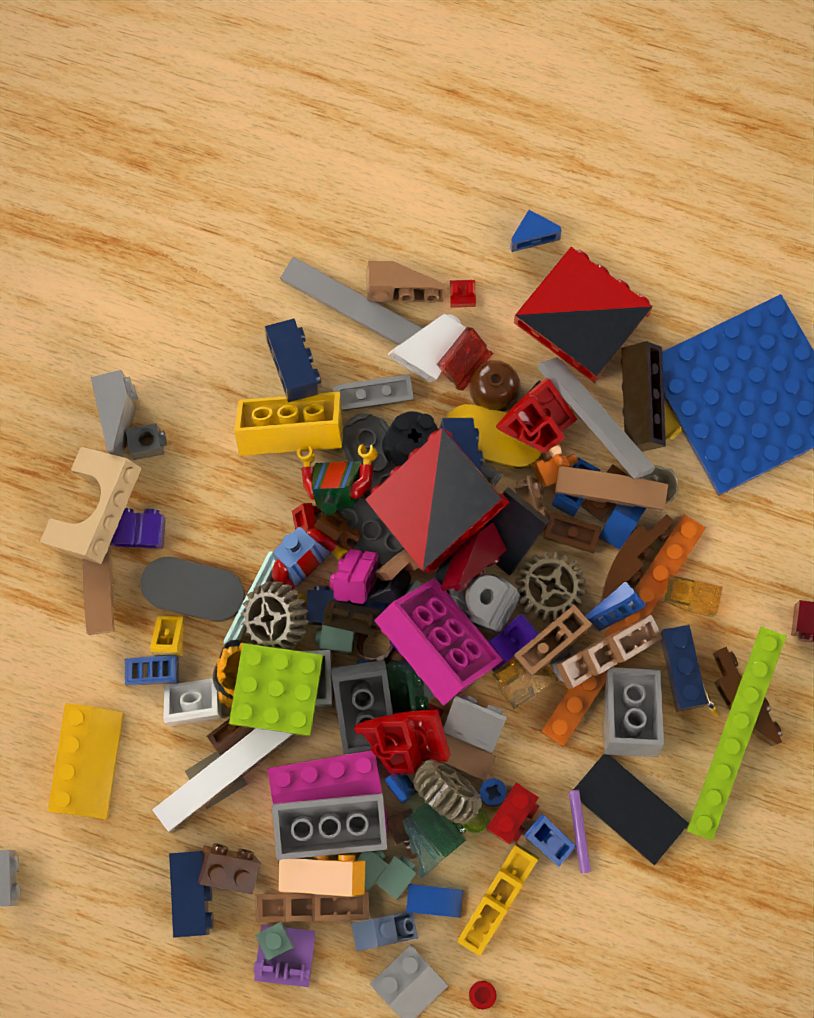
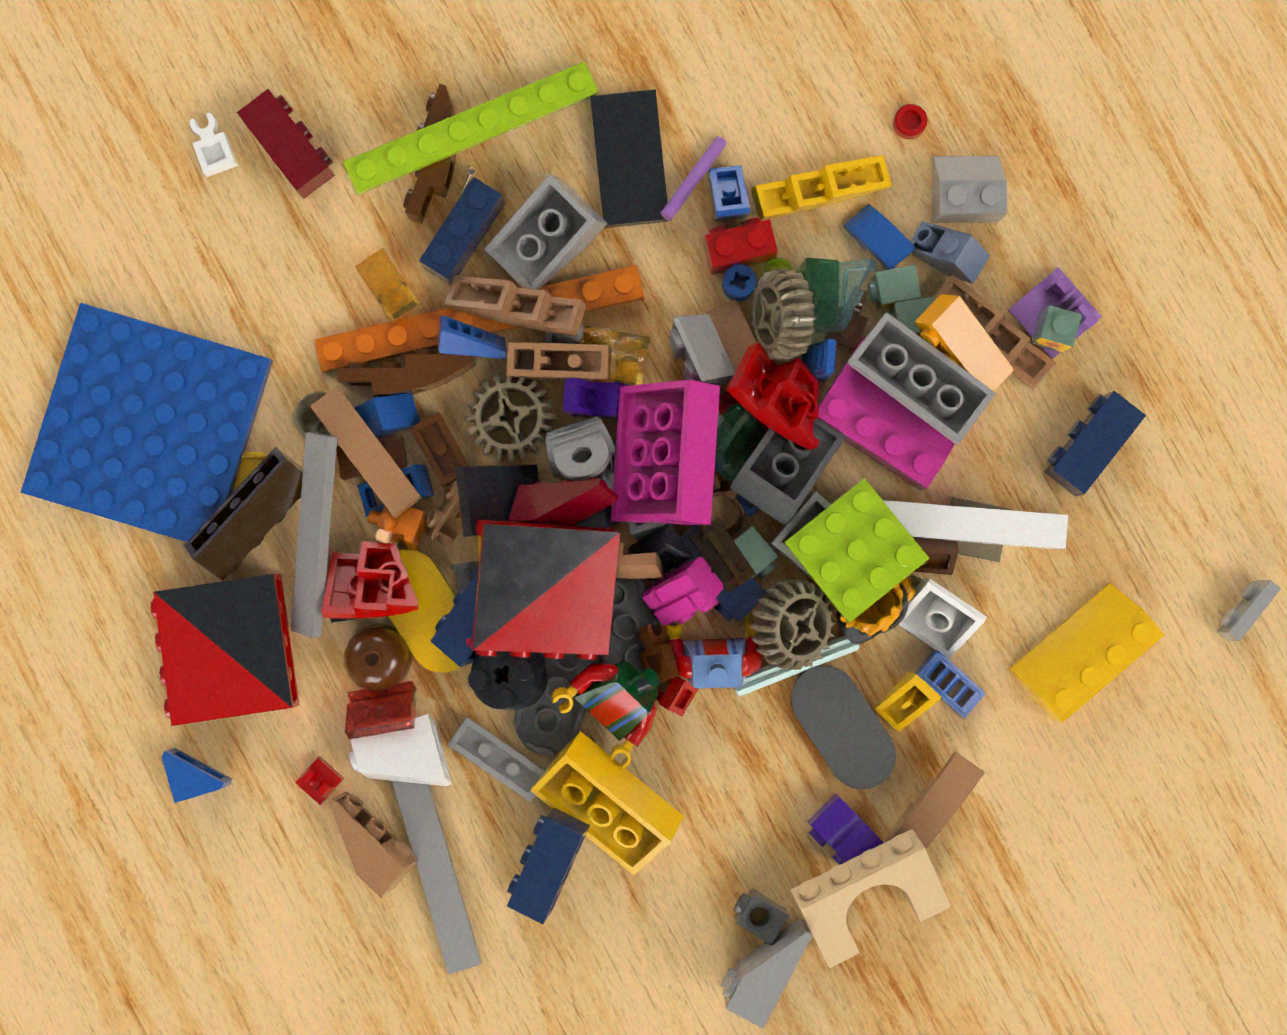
camera: 140 degrees left, 10 degrees up
reddish brown bracket [198,843,261,894] -> none

